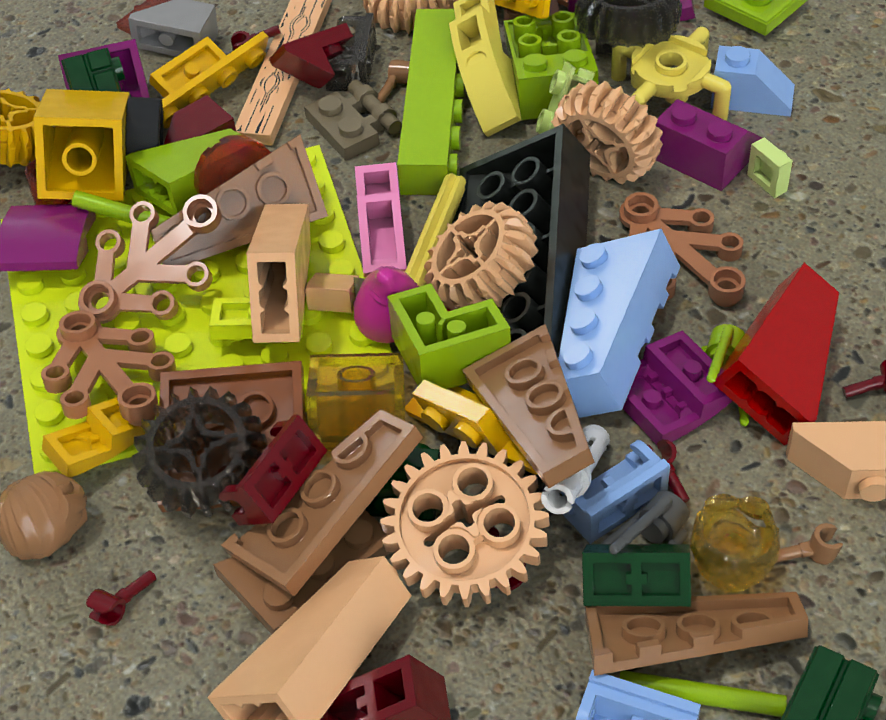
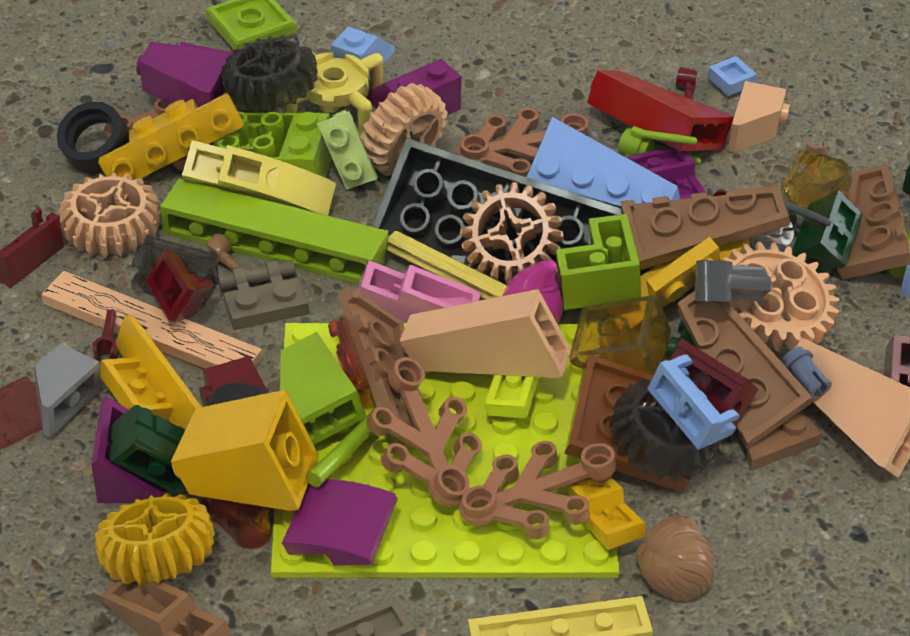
camera: 80 degrees left, 5 degrees down
dark red hand [86,570,156,626] -> none
yellowish green plate [747,137,793,198] -> none
none -> light blue hinge [647,355,740,450]
none -> dark grey piece [695,260,771,303]
none -> sand blue pin [782,347,832,400]

